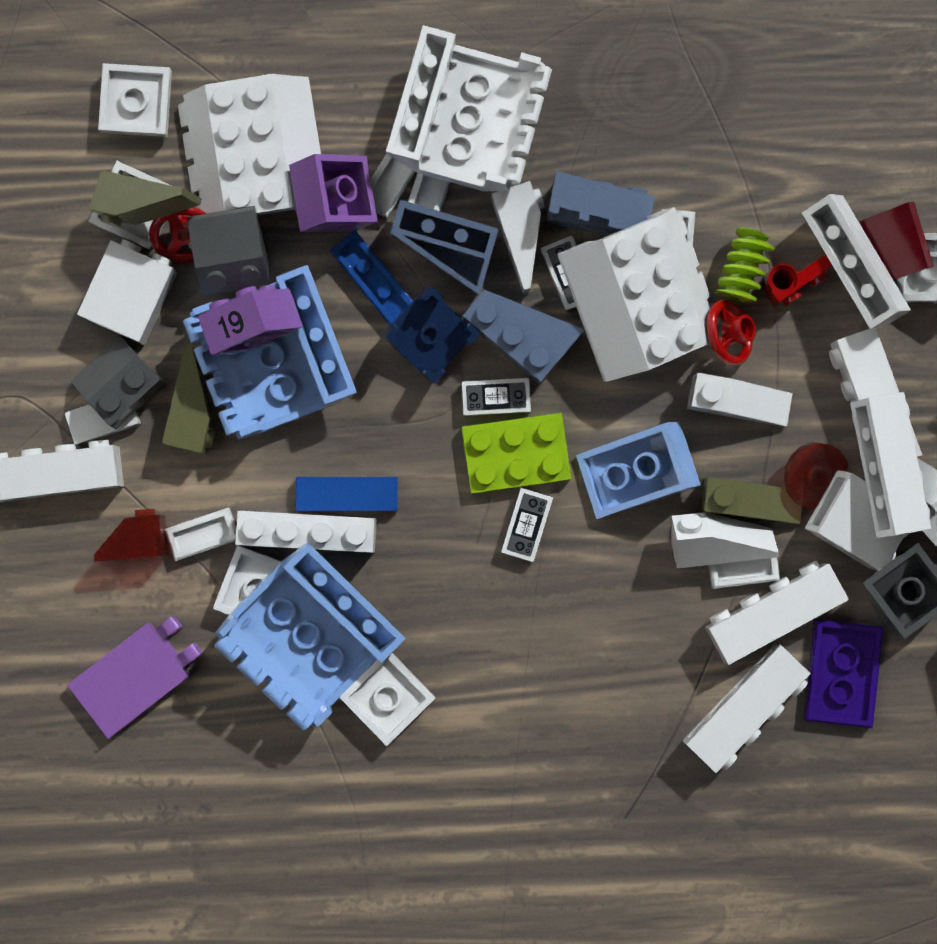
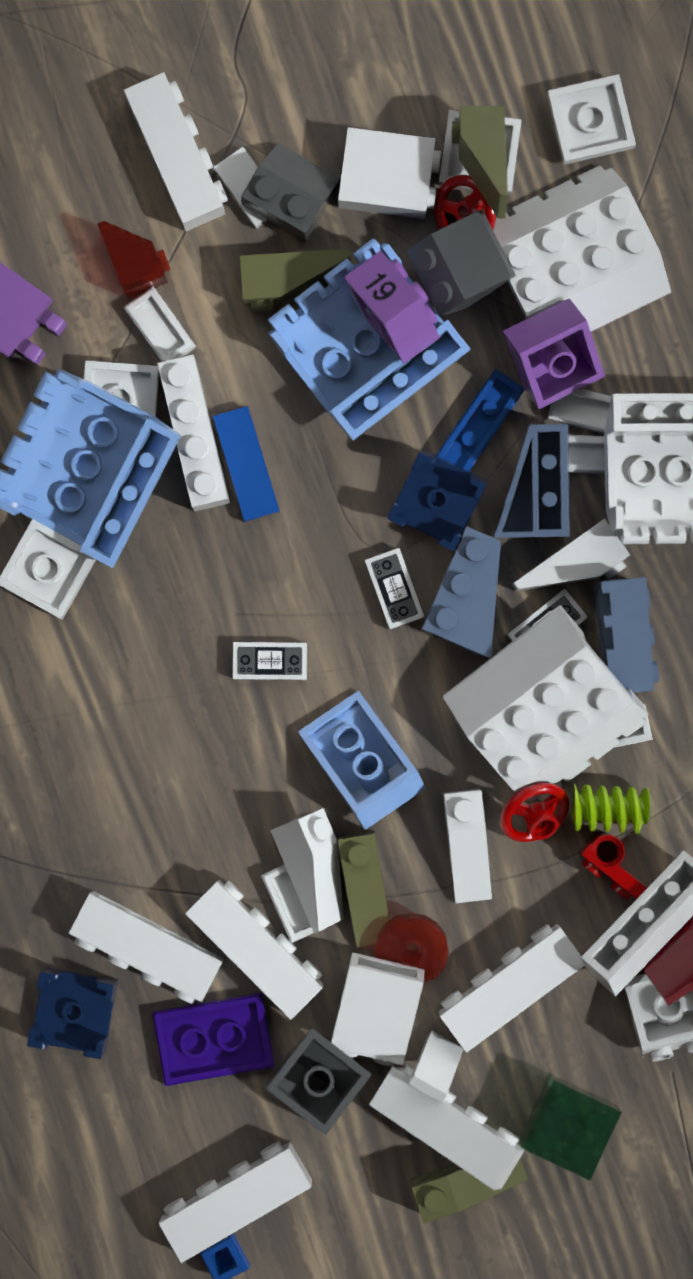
camera: 75 degrees right, 0 degrees up
lime plate [462,413,571,494] -> none
white brick [850,392,931,538] -> none
none -> dark blue panel [27,967,118,1059]

